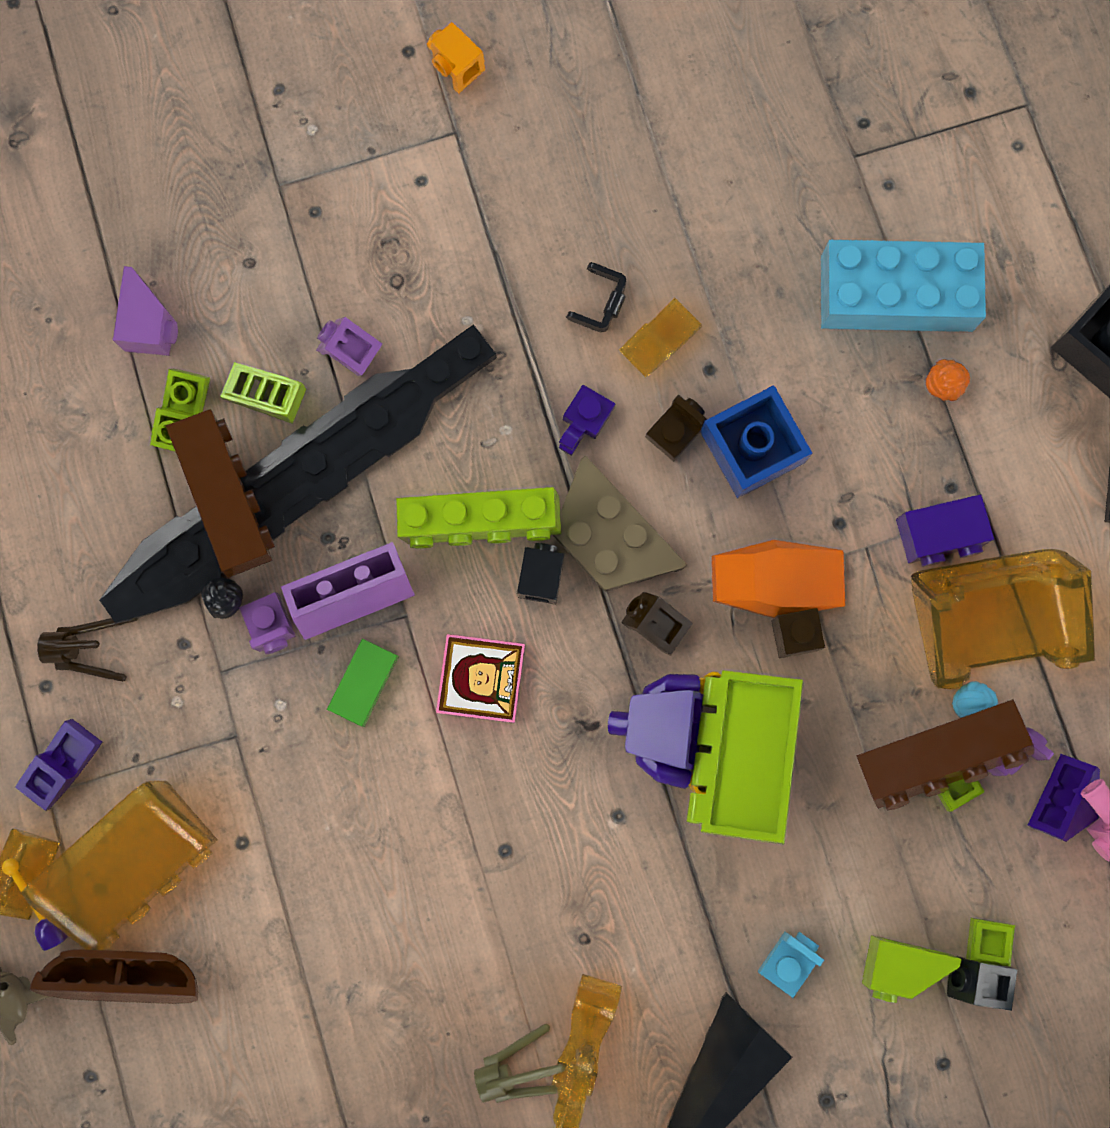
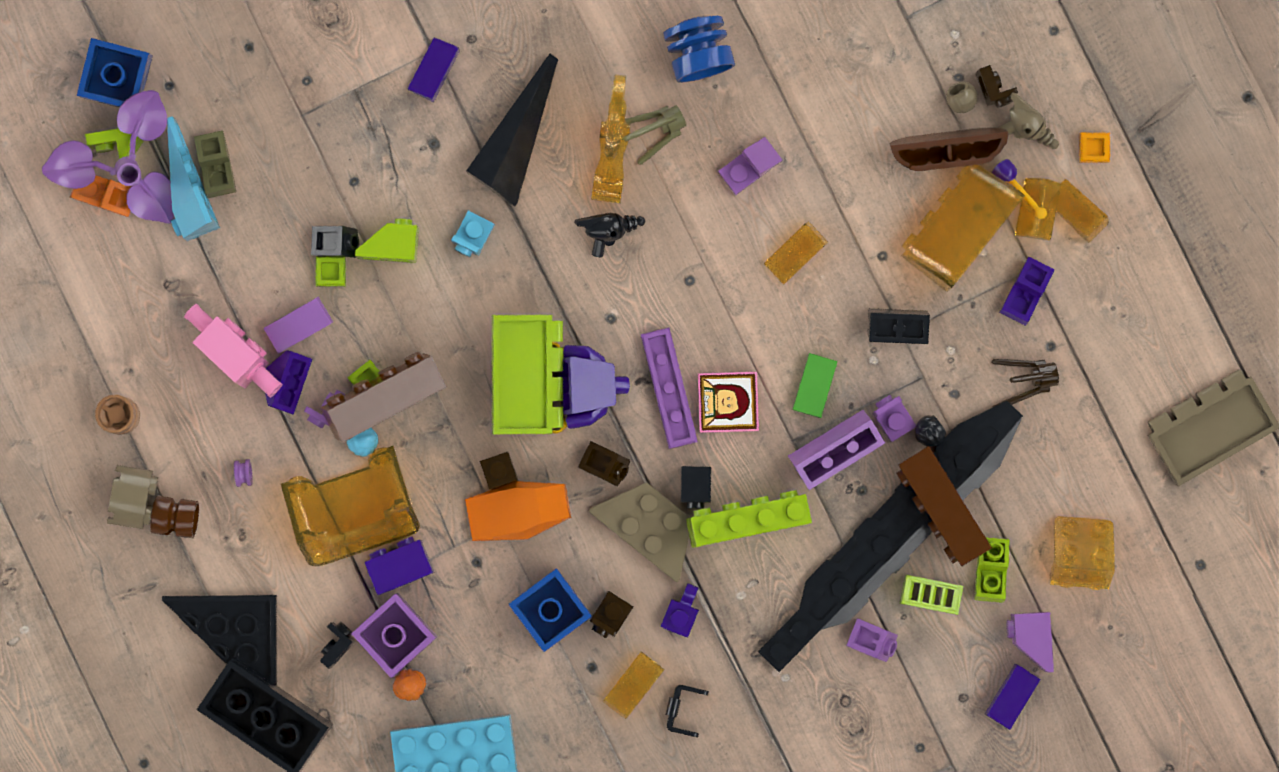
camera: 165 degrees right, 5 degrees up
none -> medium lavender slope [263,296,333,354]
none -> black bracket [320,622,355,669]
none -> medium lavender brick [351,593,438,678]
none -> black piece [574,213,645,258]
none -> medium lavender tile [641,328,698,449]
none -> medium lavender slope [718,137,783,196]
none -> clear yellow slope [764,222,828,284]
none -> black hinge [868,308,930,344]
none -> dark tan piece [947,82,977,113]
none -> dark brown bracket [975,65,1018,108]
none -> dark purple slope [985,664,1041,730]
none -> clear yellow bracket [1050,516,1115,590]

